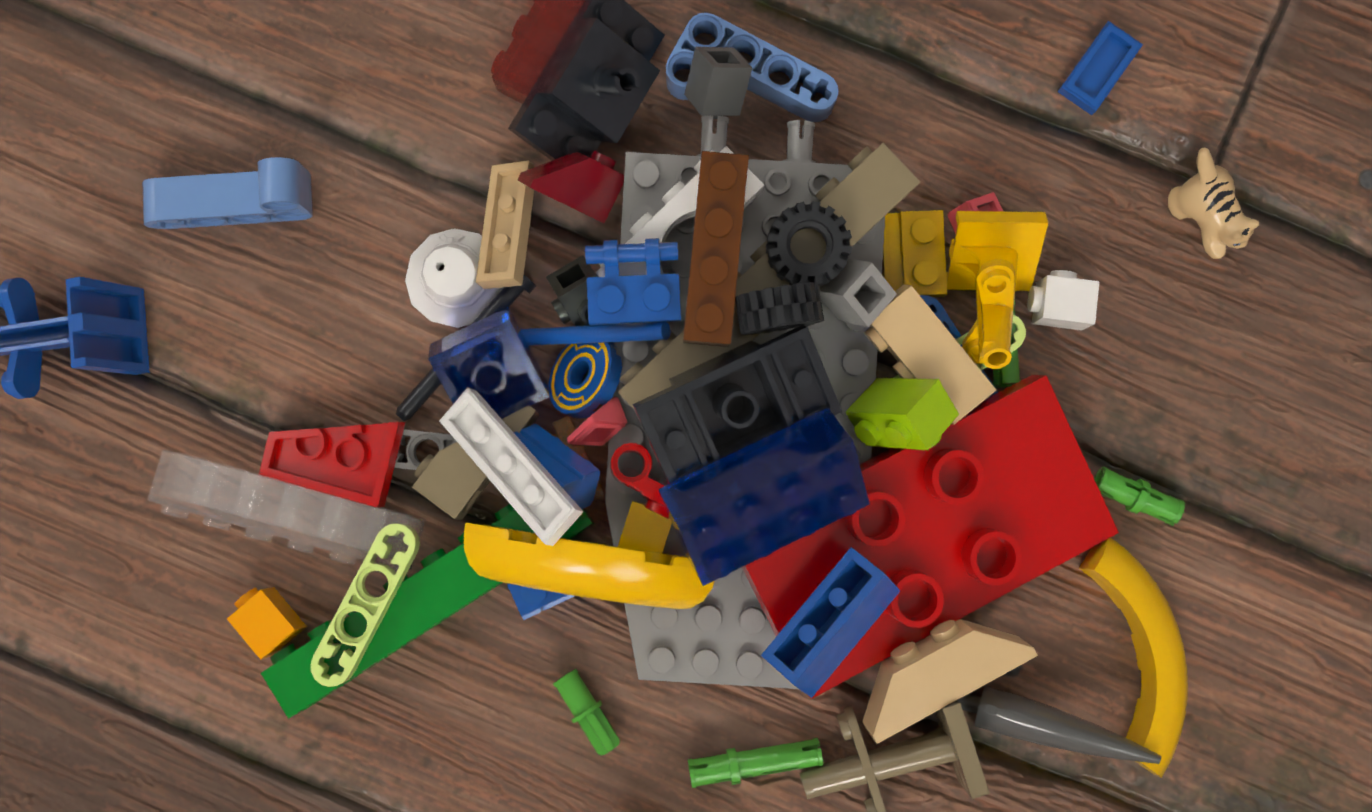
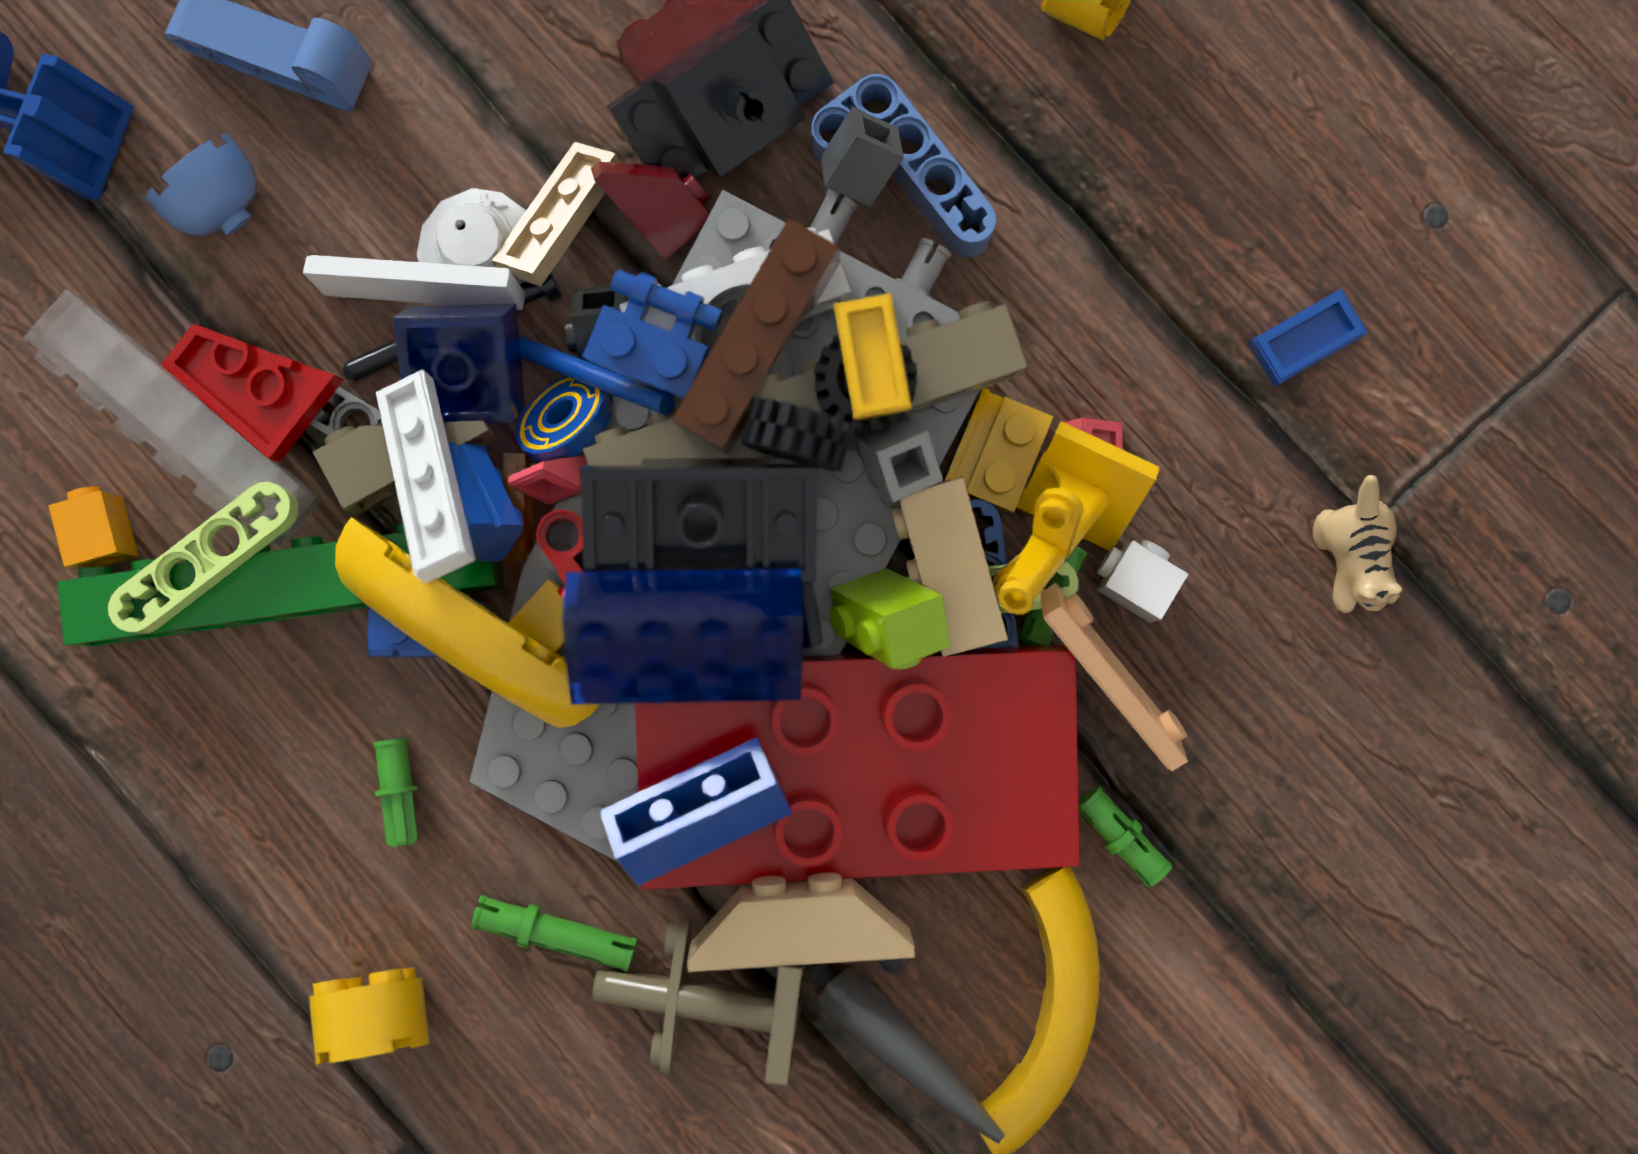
camera: 25 degrees right, 0 degrees up
none -> medium blue cylinder [145,133,257,236]
none -> white tile [303,255,525,310]
none -> yellow tile [834,293,912,420]
none -> light nougat plate [1040,583,1188,771]

